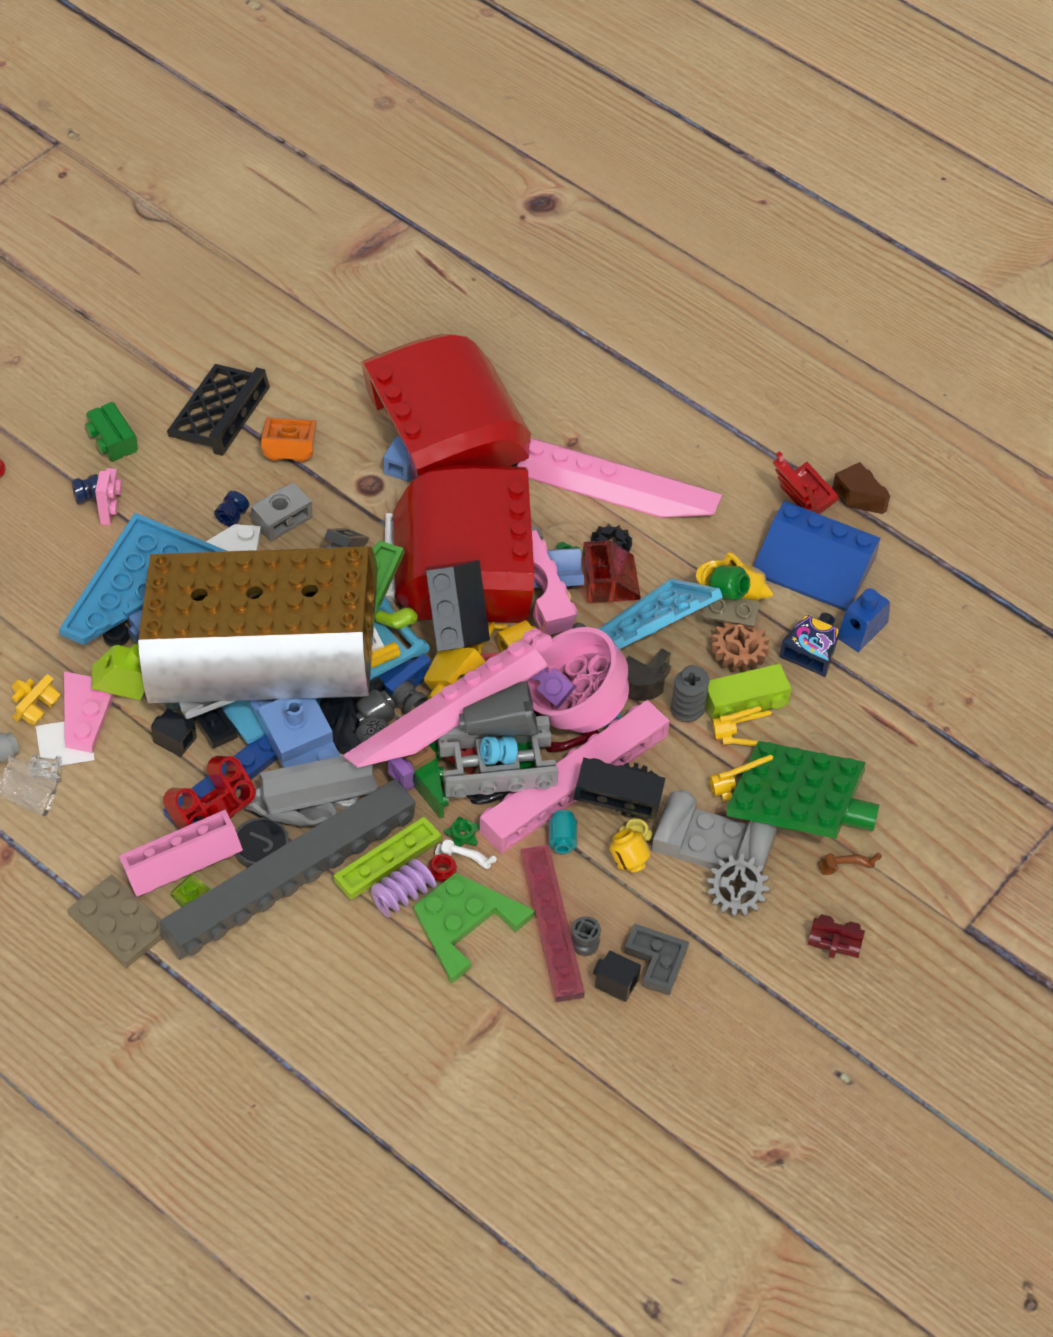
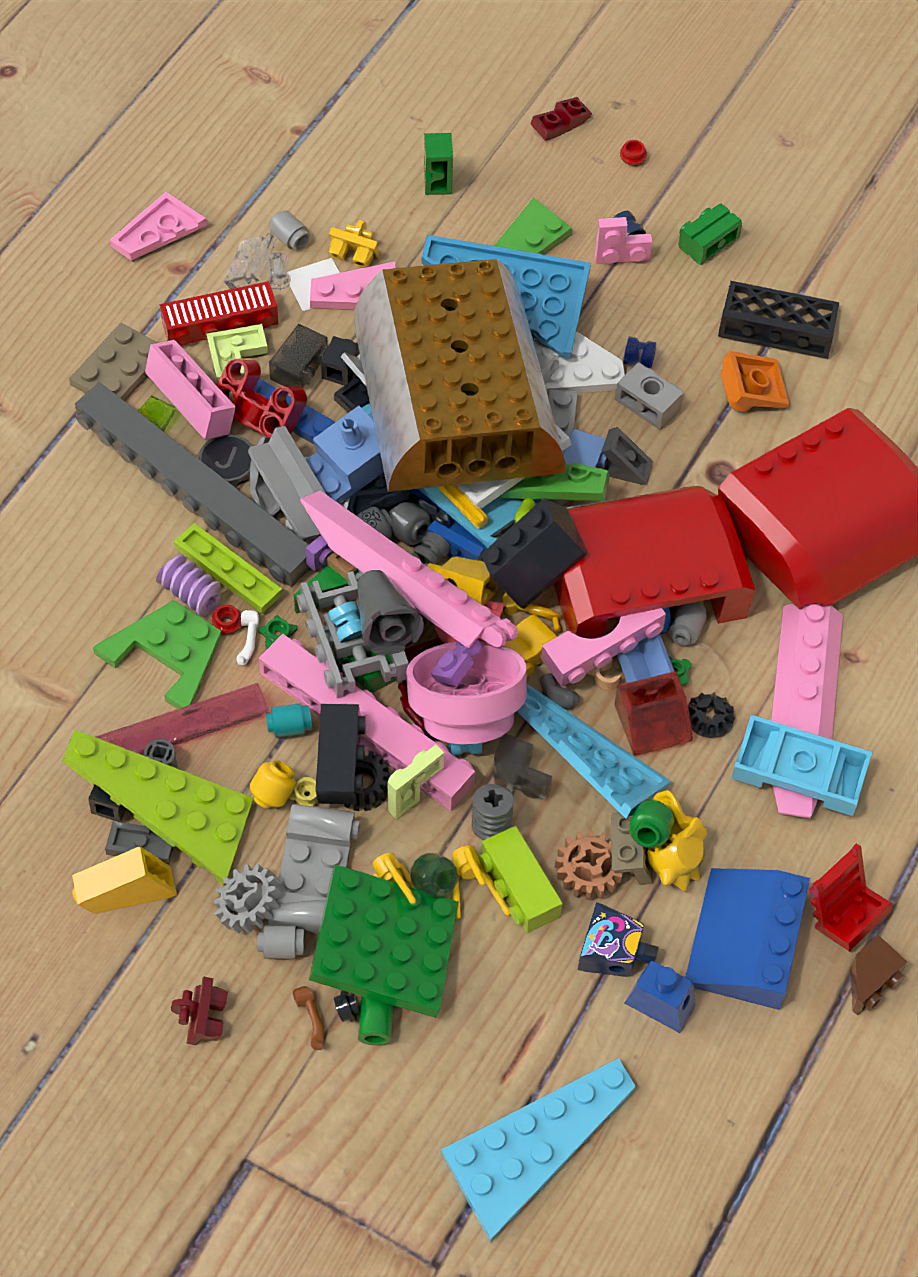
camera: 80 degrees right, 5 degrees up
none -> lime wing [62,729,253,885]
none -> yellow slope [72,846,177,914]
none -> red brick [160,281,279,346]
none -> yellowish green plate [206,324,268,384]
none -> light grey brick [257,925,304,959]
none -> clear smoke brick [269,323,328,389]
none -> black plate [334,990,361,1022]
none -> yellowish green plate [388,744,444,819]
none -> clear green head [410,853,458,898]
none -> medium azure wing [441,1058,636,1243]
none -> bright green wing [494,197,572,255]
none -> medium azure piece [731,715,872,816]

